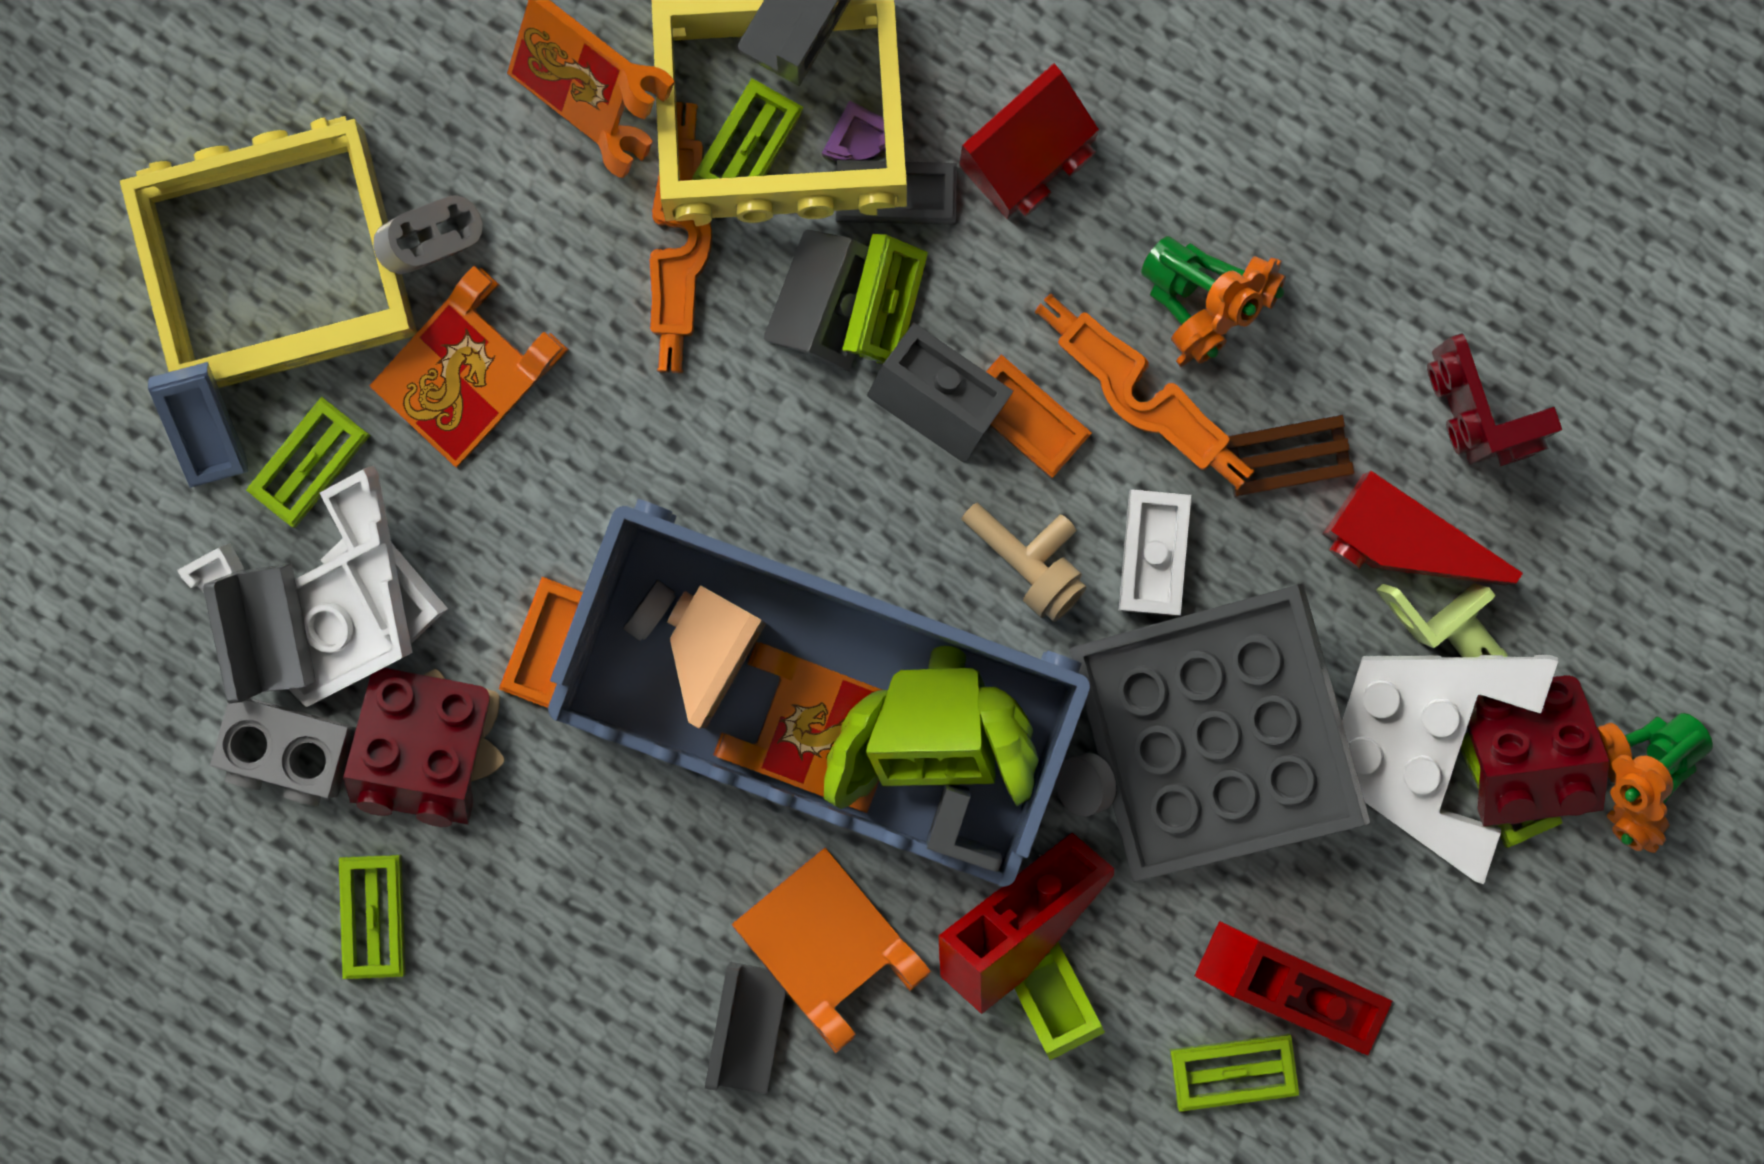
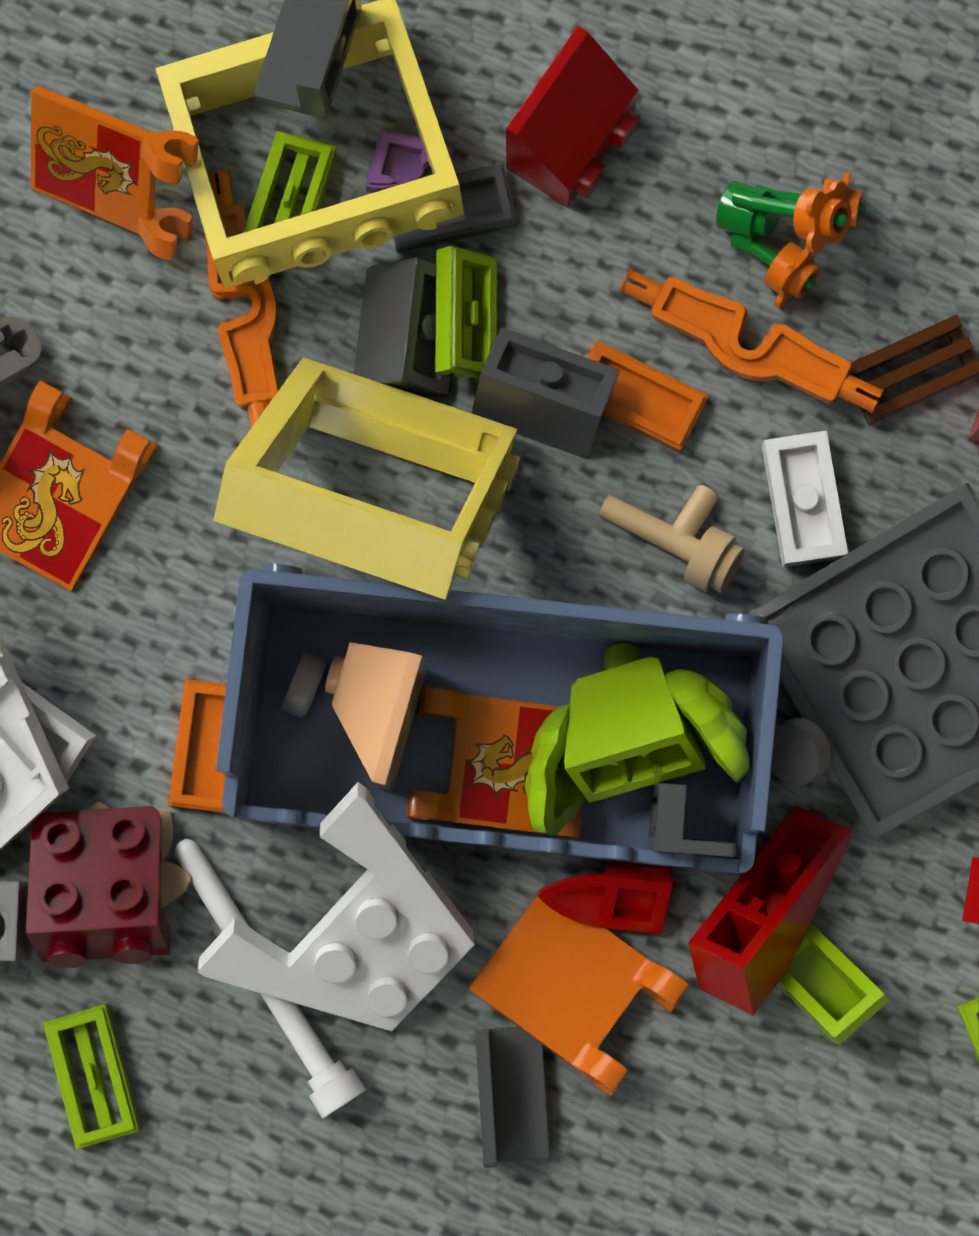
camera: 10 degrees left, 5 degrees down
none -> white piece [174,839,366,1119]
none -> white wing [198,782,474,1031]
none -> light yellow window [213,357,520,600]
none -> red plate [538,860,673,934]

